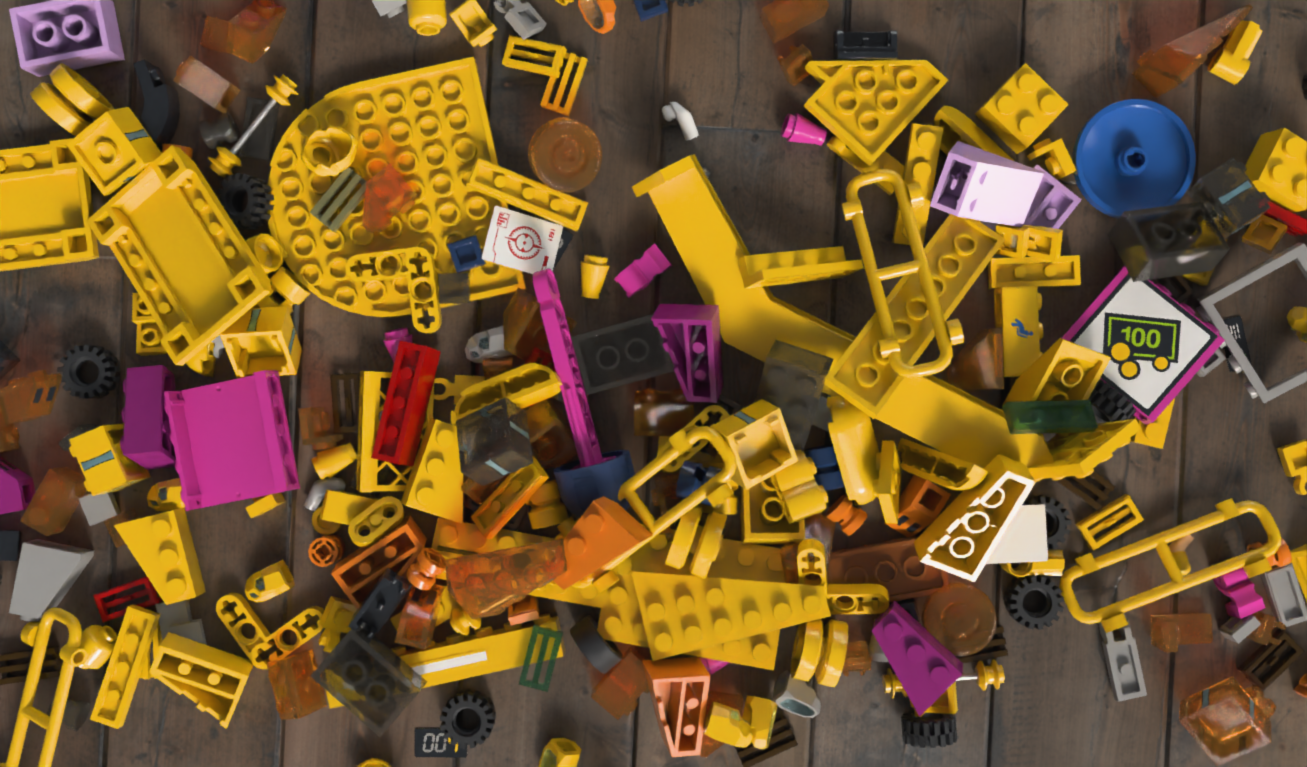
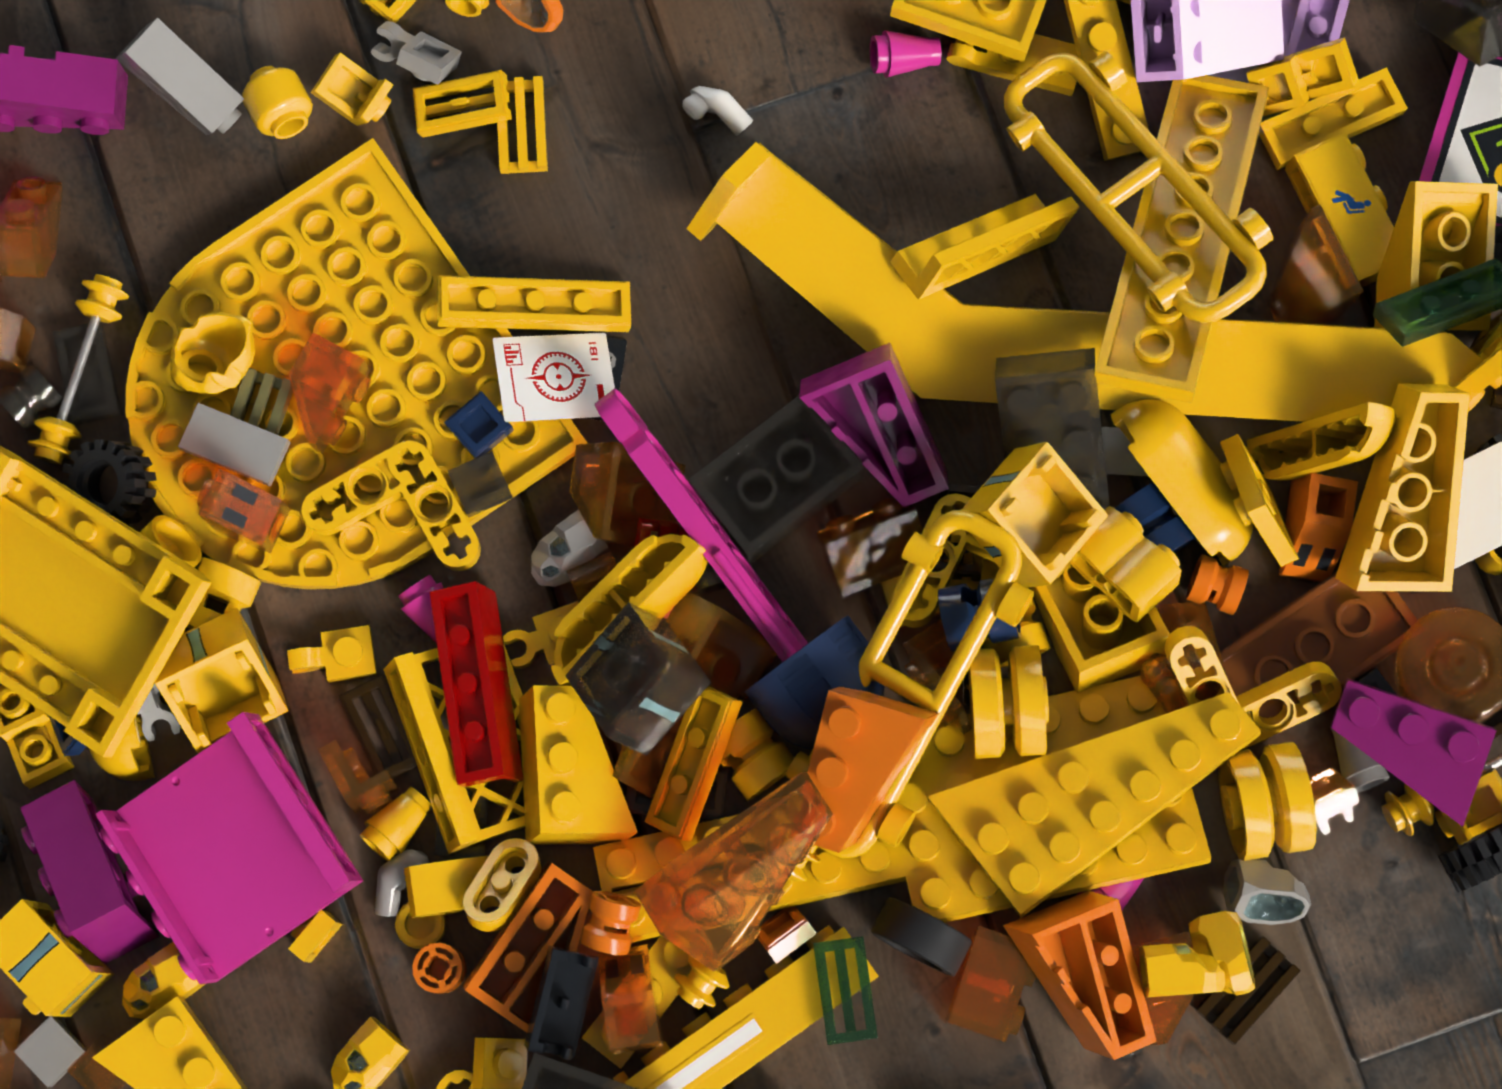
camera: 20 degrees left, 10 degrees down
clear orange wheel [528,117,603,192] -> none
yellow cone [580,254,610,299] -> none
dark pink leg [614,243,672,298] -> none
none -> light grey tile [178,403,290,487]
none -> clear orange slope [197,469,290,554]
none -> yellow plate [287,625,378,683]

